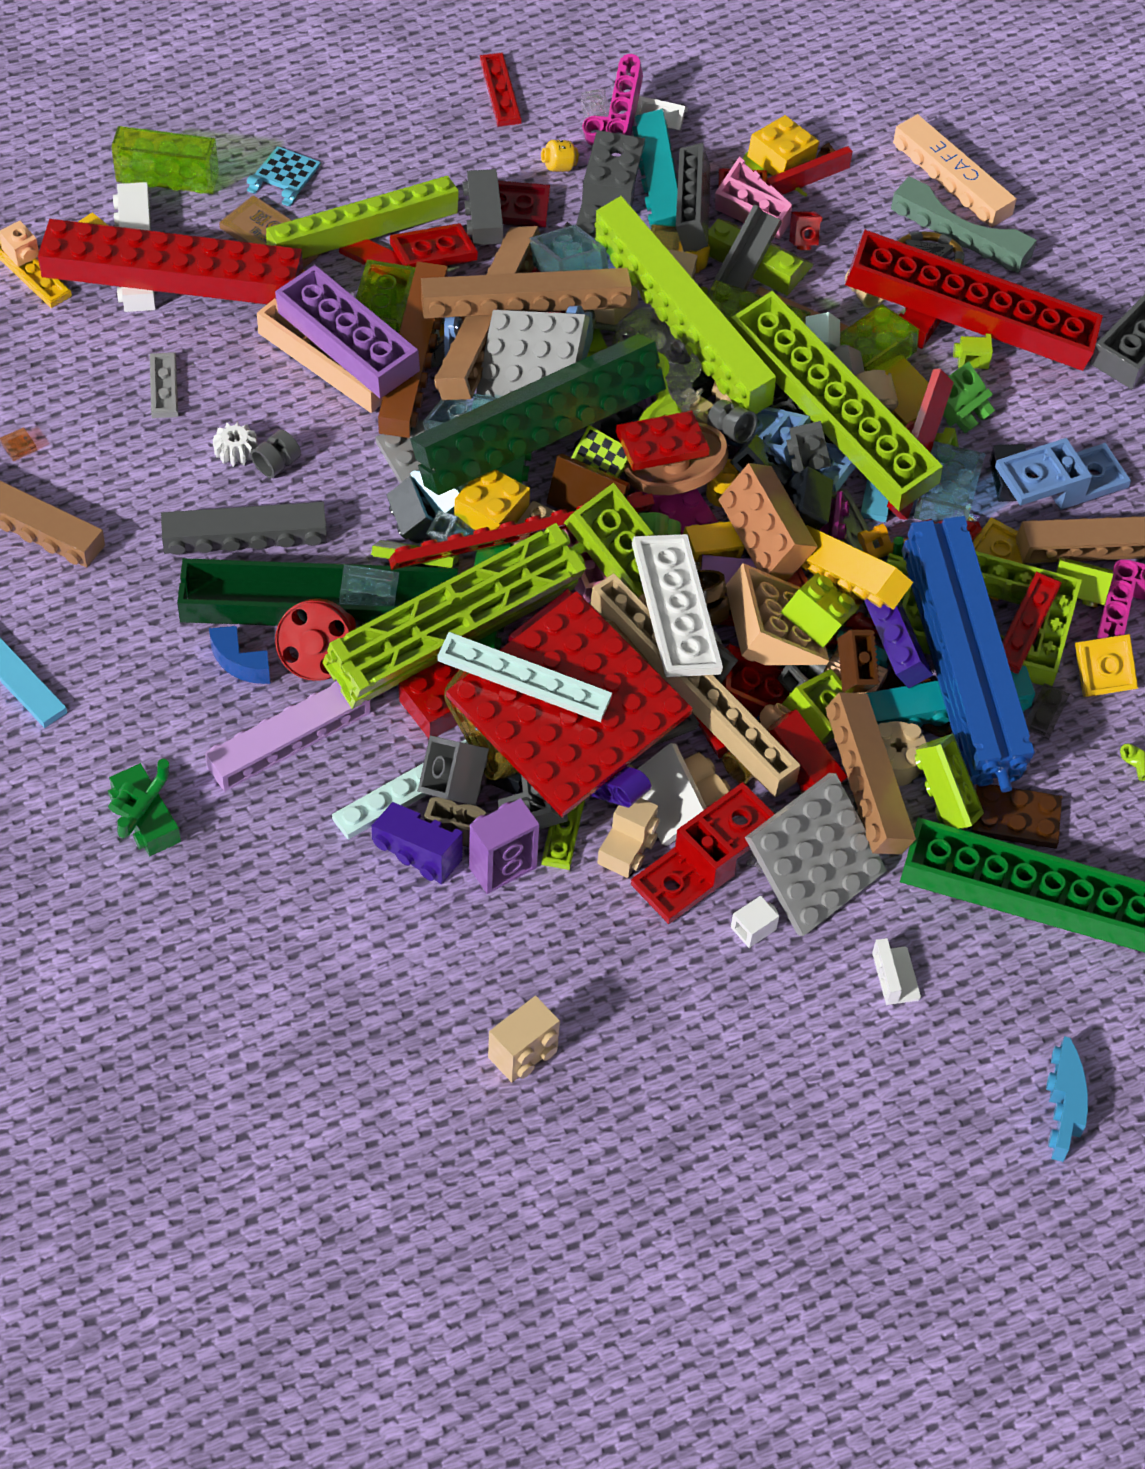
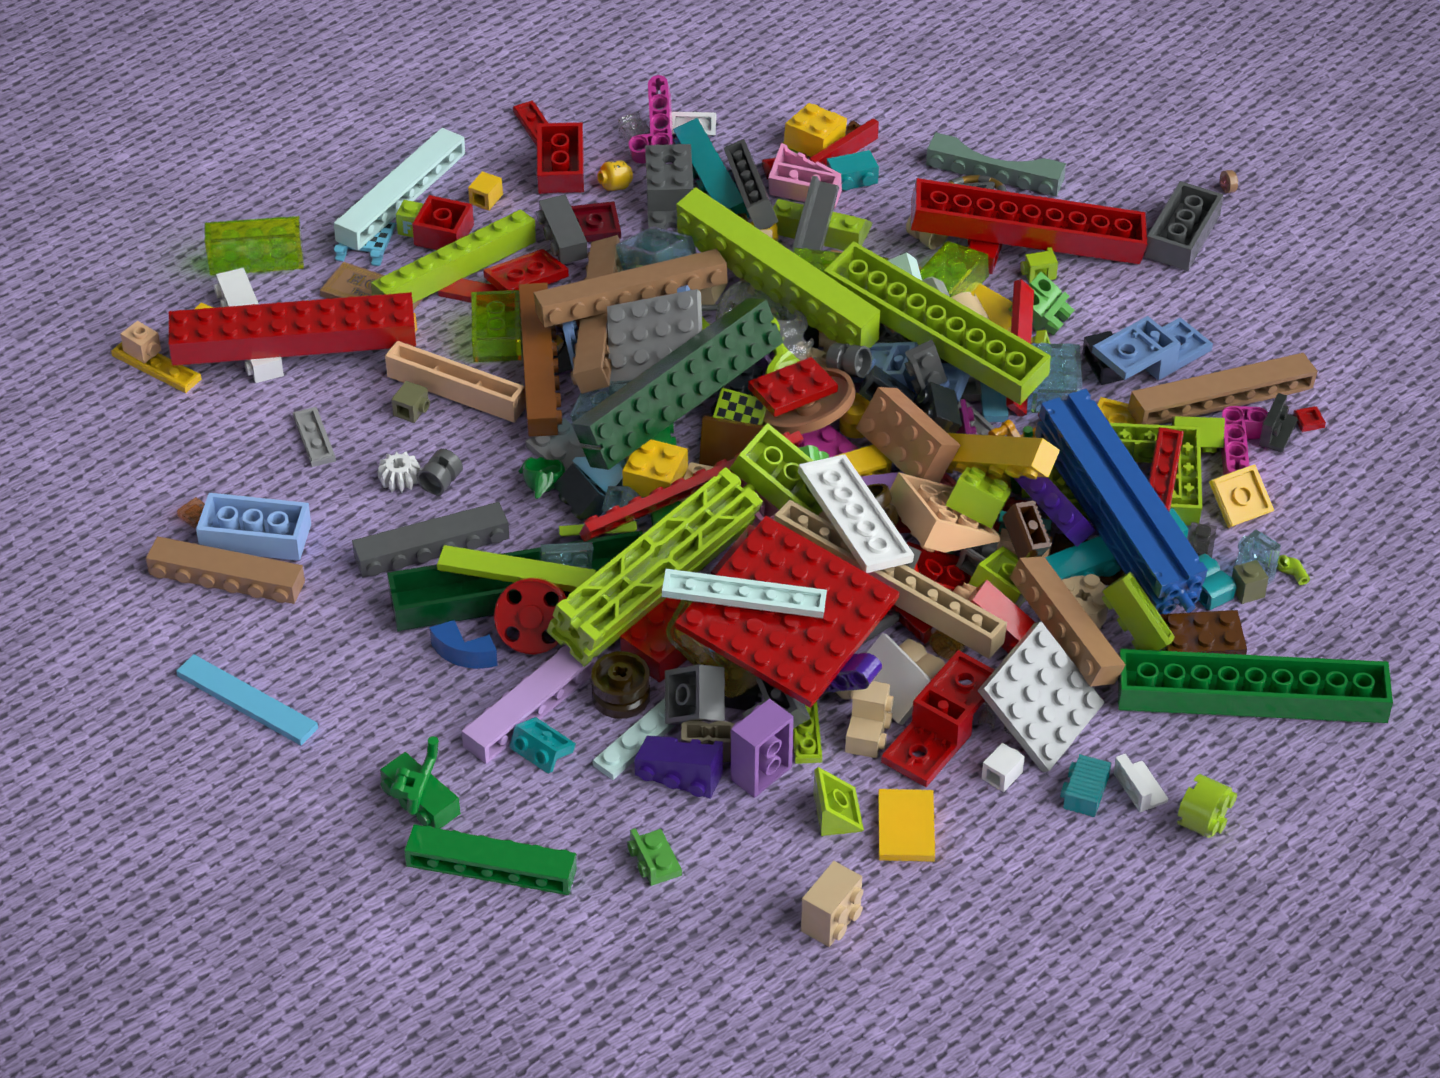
camera: 10 degrees left, 10 degrees down
medium lavender brick [275,265,420,399] -> none
red brick [789,211,822,250] -> none
light nougat brick [893,114,1017,228] -> none
dark azure slope [1046,1036,1088,1162] -> none
none -> light blue brick [196,493,311,561]
none -> light aqua brick [334,128,465,251]
none -> olive brick [391,381,430,423]
none -> lime brick [396,200,424,237]
none -> green brick [404,824,577,895]
none -> red brick [412,195,474,250]
none -> lime tile [437,545,596,592]
none -> yellow brick [468,171,503,210]
none -> teal bracket [509,717,576,774]
none -> green piece [518,457,565,499]
none -> red brick [537,122,584,193]
none -> dark brown wheel [591,651,650,719]
none -> bright green bracket [627,828,682,886]
none -> lime slope [813,767,864,836]
none -> teal brick [827,150,879,191]
none -> yellow tile [878,789,935,862]
none -> dark grey plate [959,377,982,402]
none -> teal brick [1060,754,1111,817]
none -> lime brick [1177,774,1237,838]
none -> teal brick [1199,554,1236,611]
none -> olive brick [1232,560,1269,604]
none -> clear light blue bracket [1235,529,1281,584]

